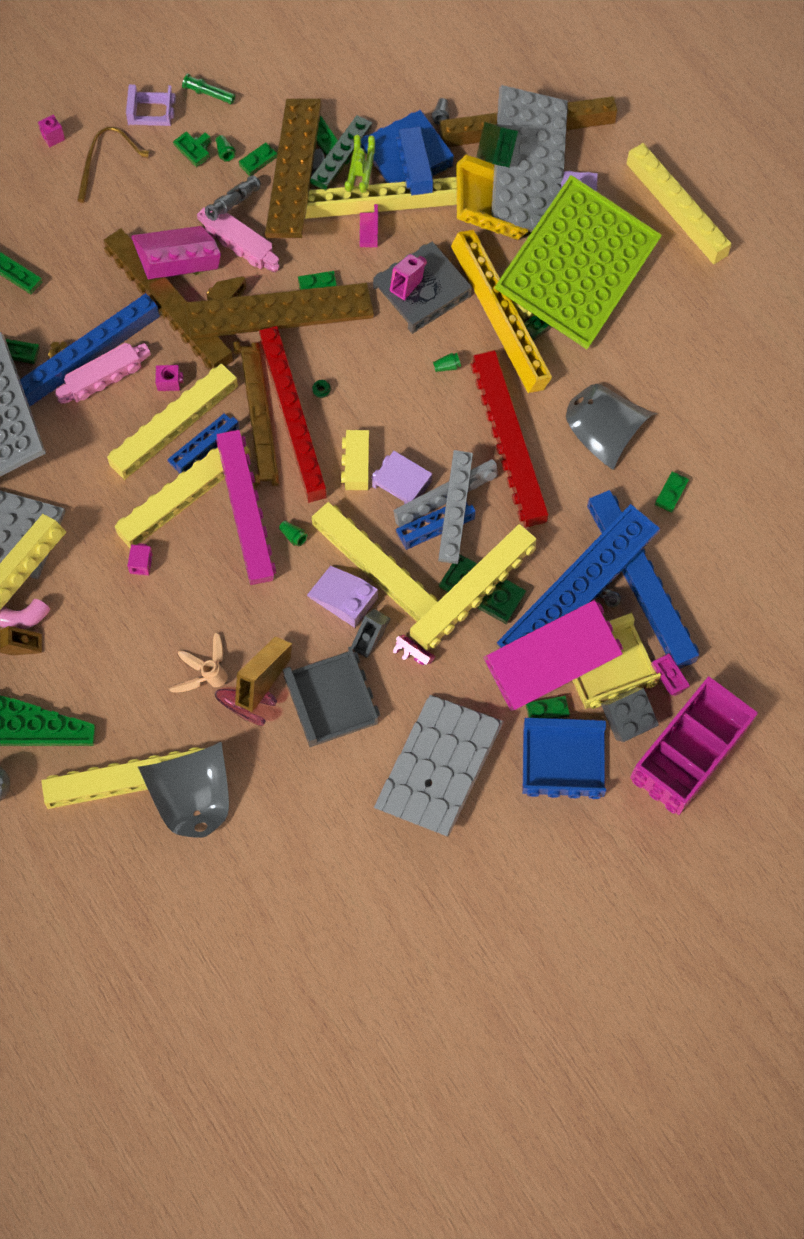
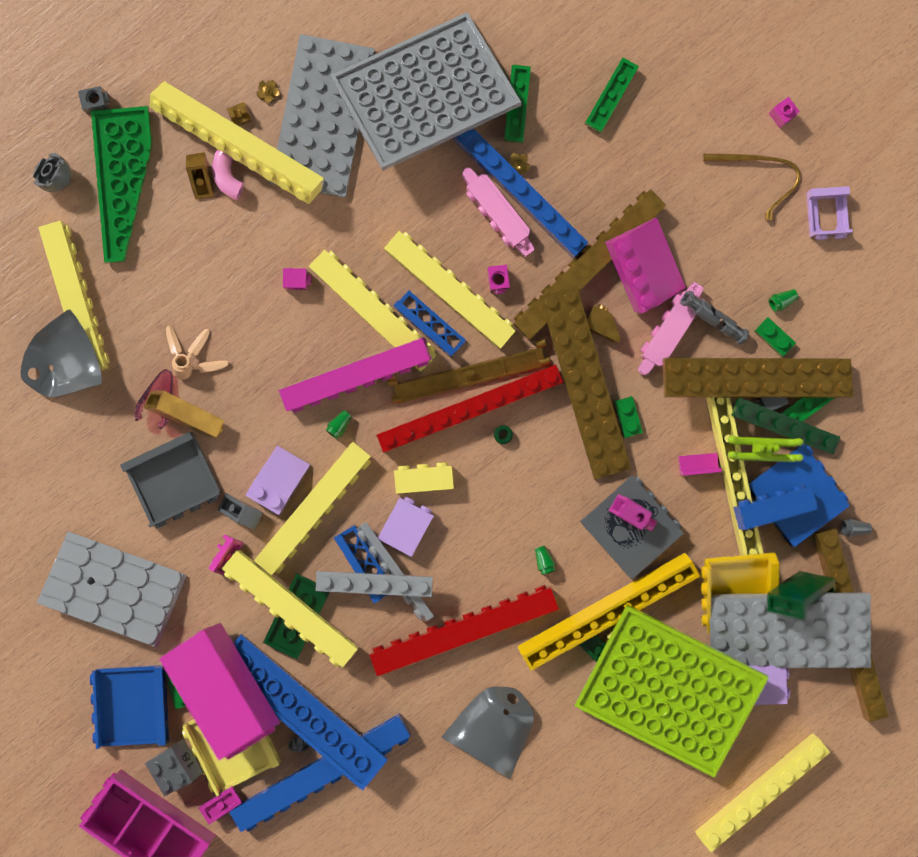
camera: 85 degrees right, 20 degrees up
green hinge [173,131,212,168] -> none
green pin [182,73,236,105] -> none
green plate [655,471,689,513] -> none

